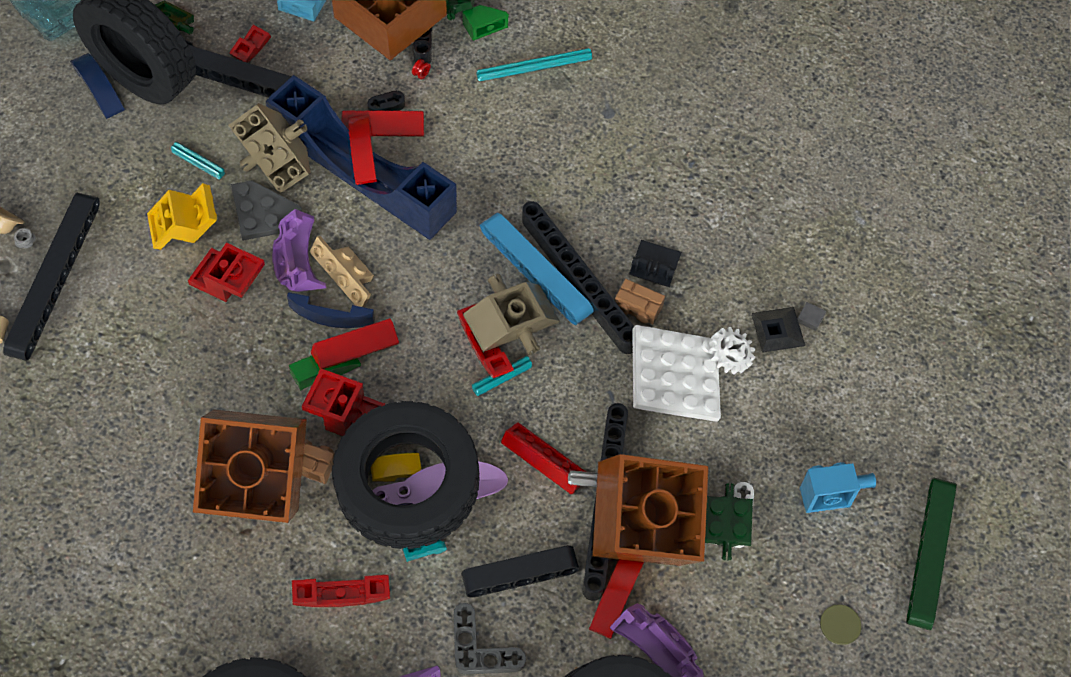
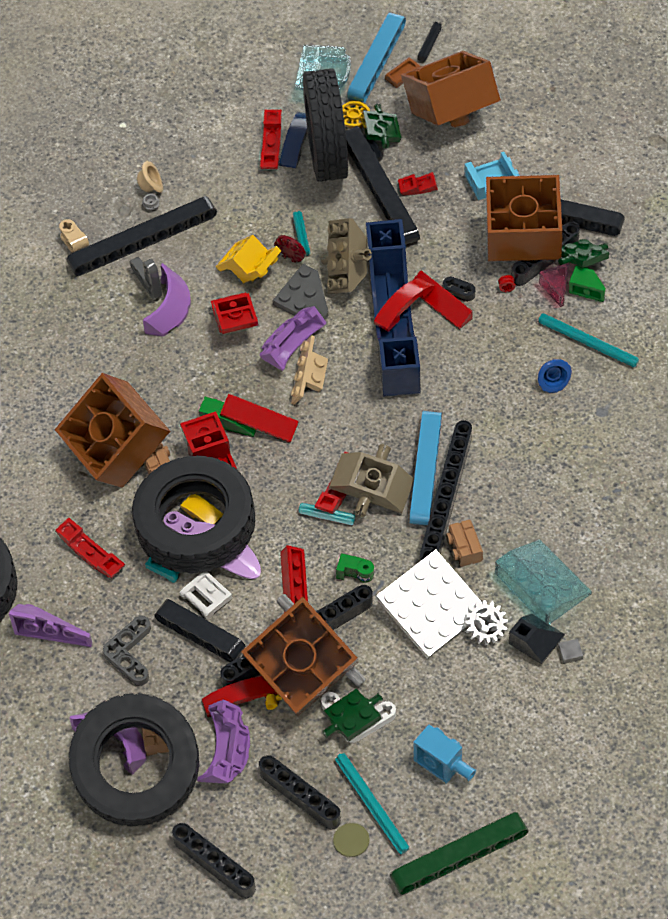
camera: 55 degrees right, 5 degrees down
dark blue slope [287,292,375,328] -> none
black hinge [629,240,682,288] -> none
none -> dark grey beam [129,257,162,300]
none -> medium lavender windscreen [143,263,191,336]
none -> white plate [179,571,232,620]
none -> black beam [259,755,341,830]
none -> red slope [260,109,282,169]
none -> yellow hand [265,694,282,710]
none -> dark red wheel [274,235,306,263]
none -> teal axle [335,753,409,854]
none -> green leg [336,553,374,583]
none -> clear light blue slope [495,540,592,625]
none -> blue hat [538,359,572,393]
none -> clear pink slope [539,263,569,307]

